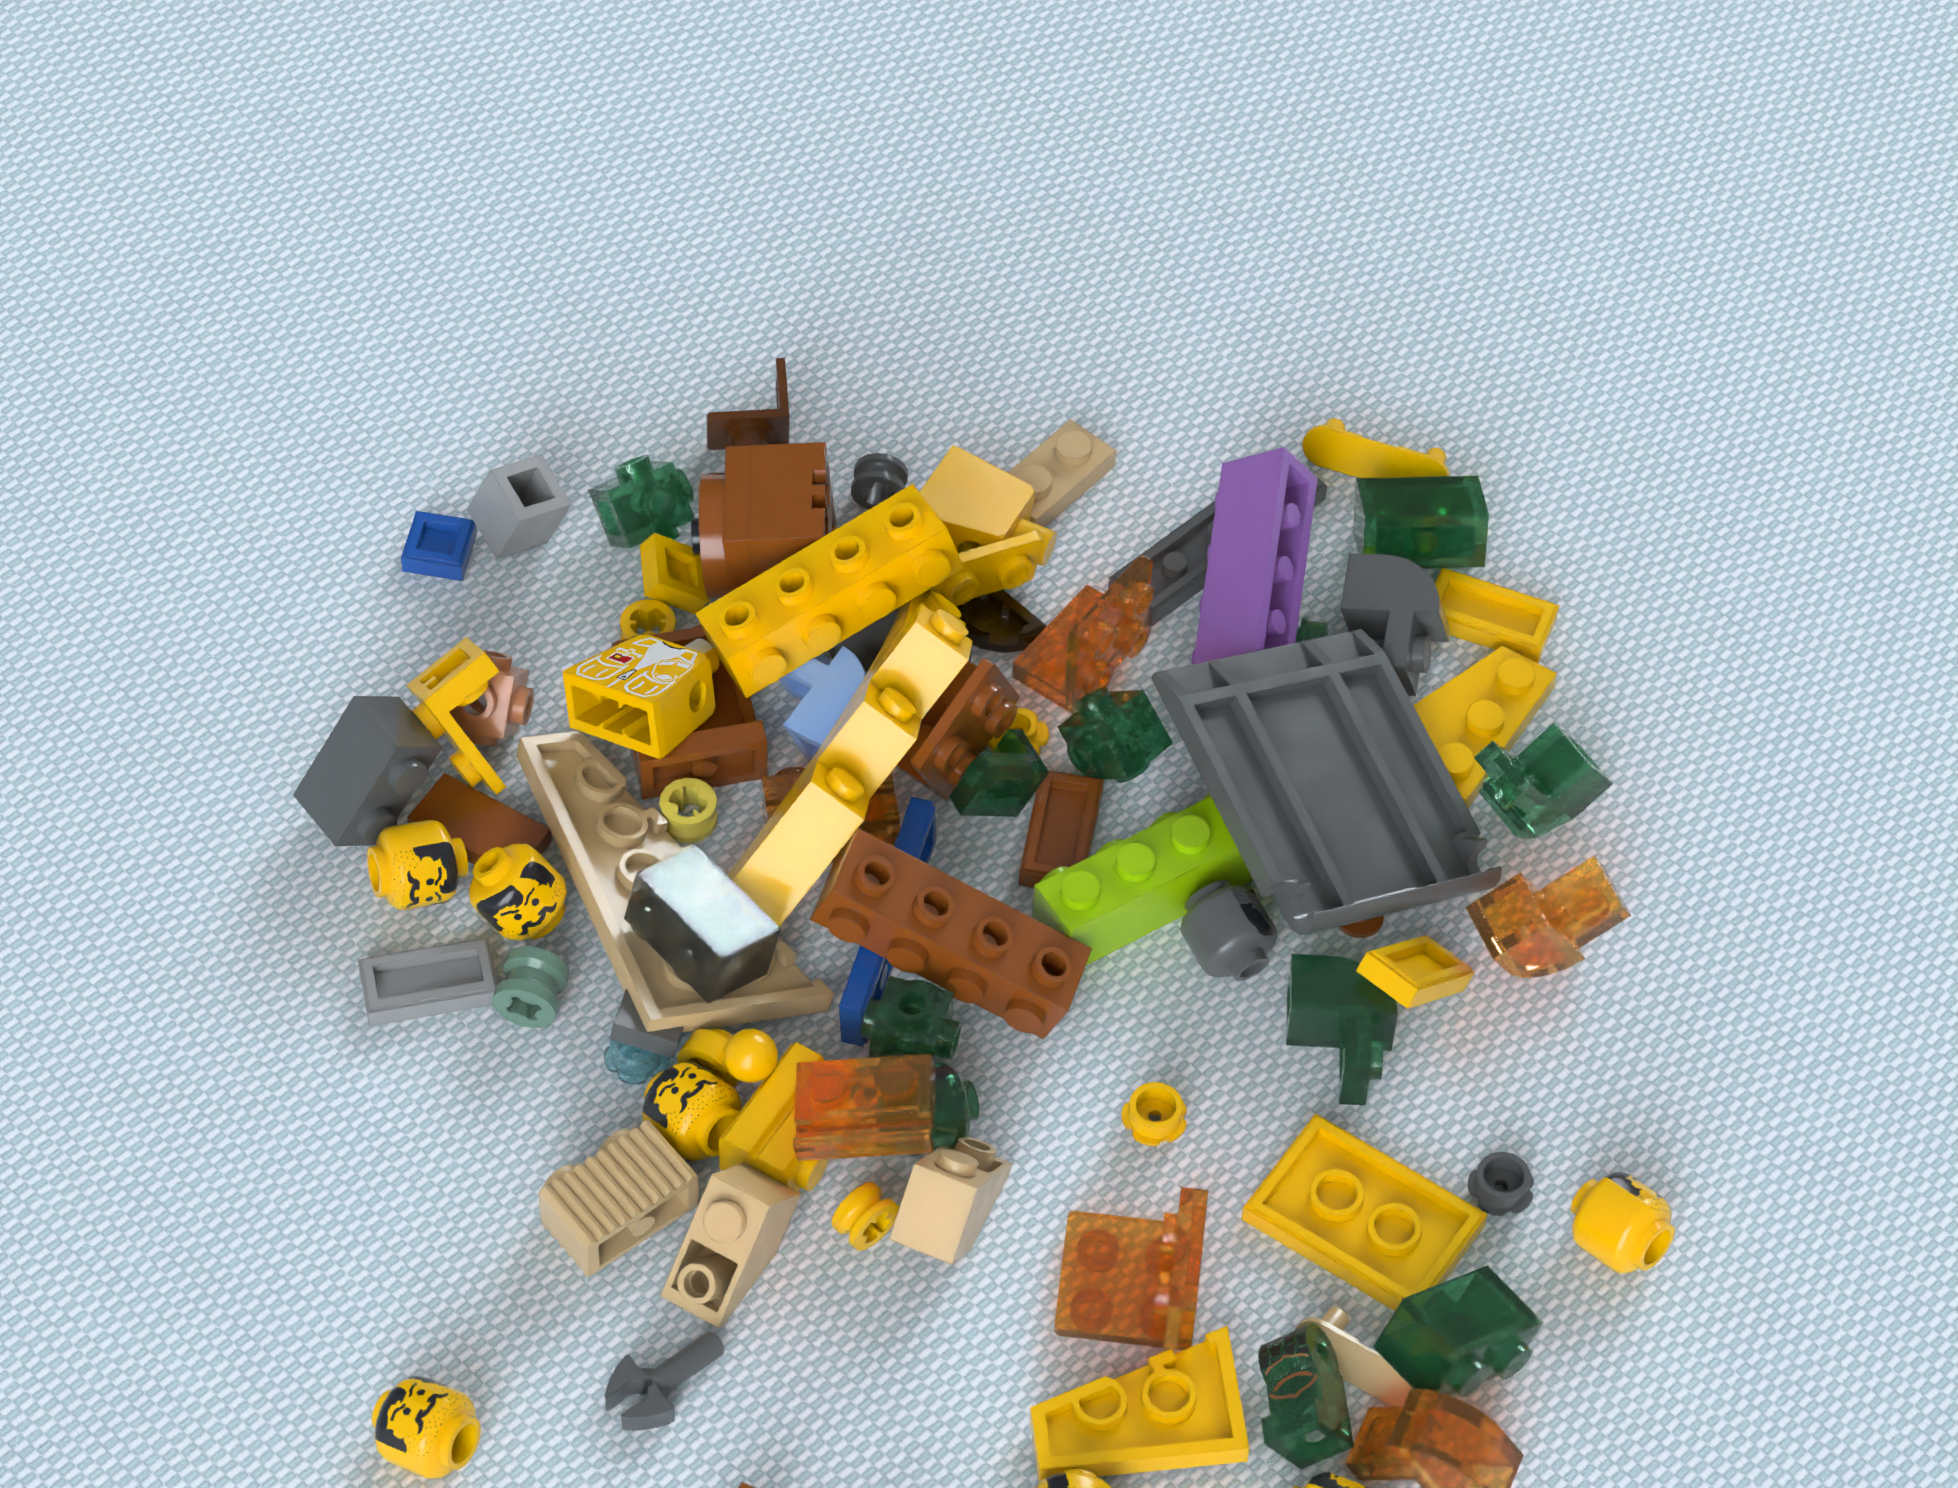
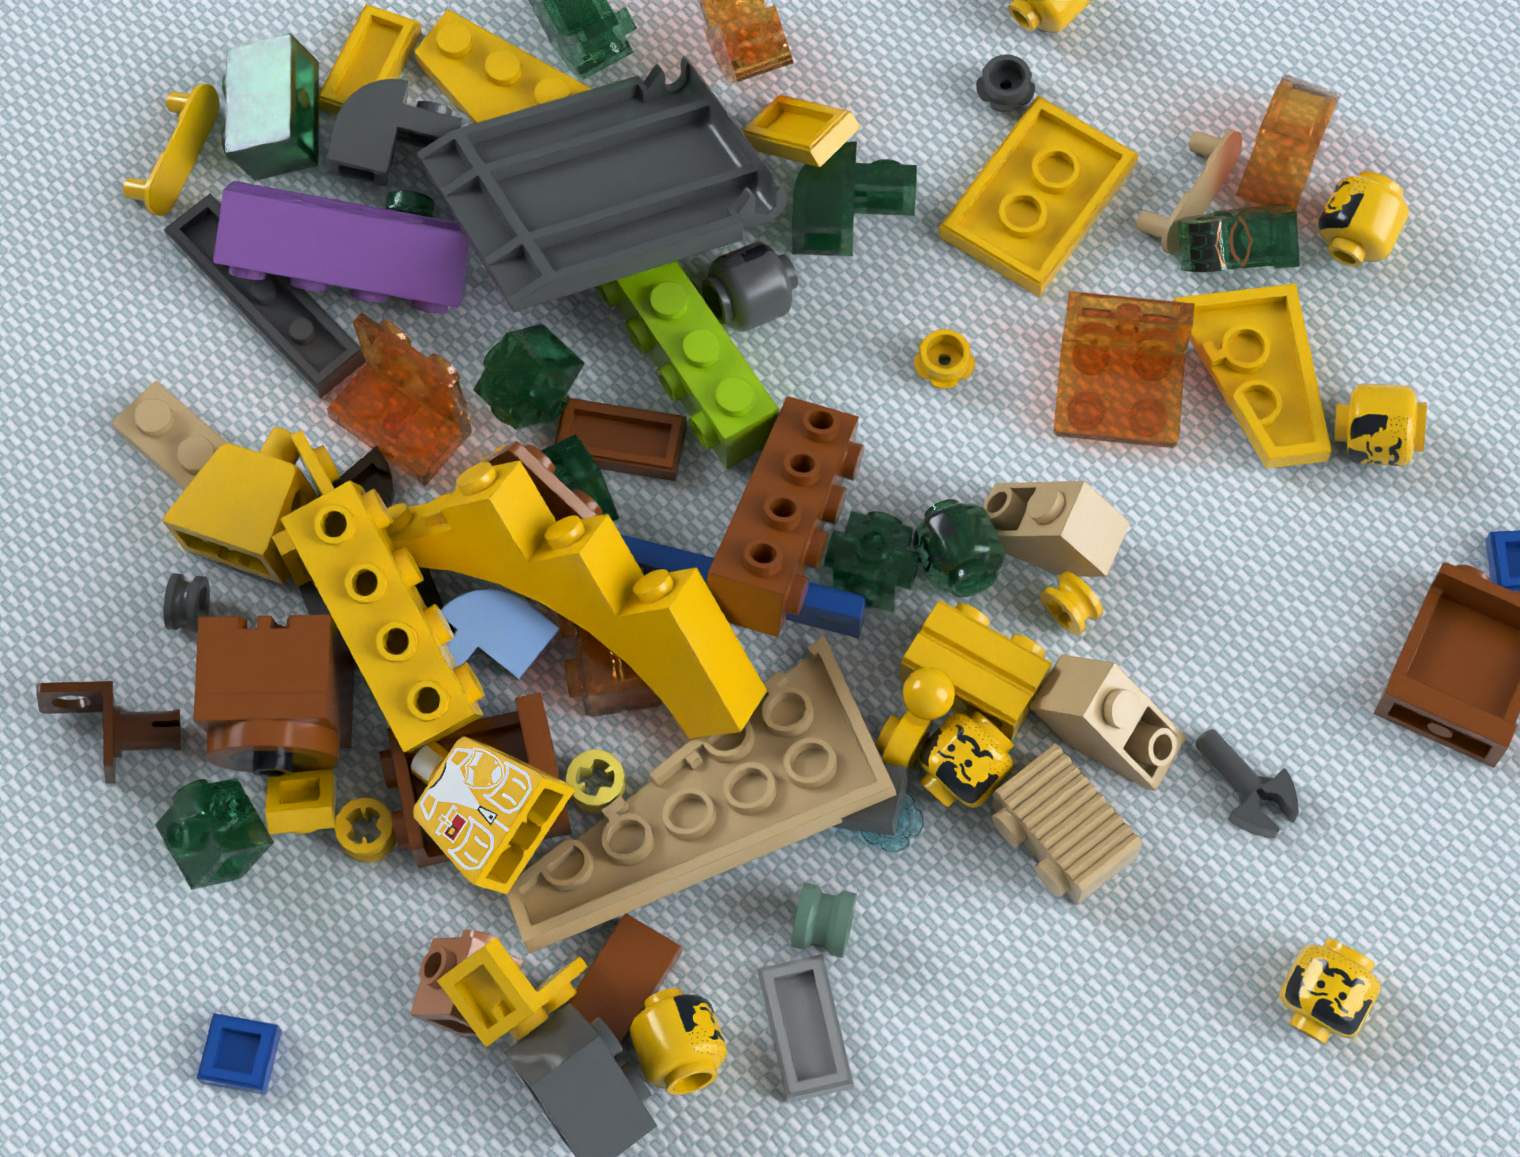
camera: 85 degrees left, 15 degrees up
light grey brick [467,454,571,560] -> none
yellow head [469,844,567,941] -> none
clear smoke brick [624,845,781,1004] -> none
clear orange plate [793,1054,935,1161] -> none
clear green brick [1373,1265,1544,1405] -> none

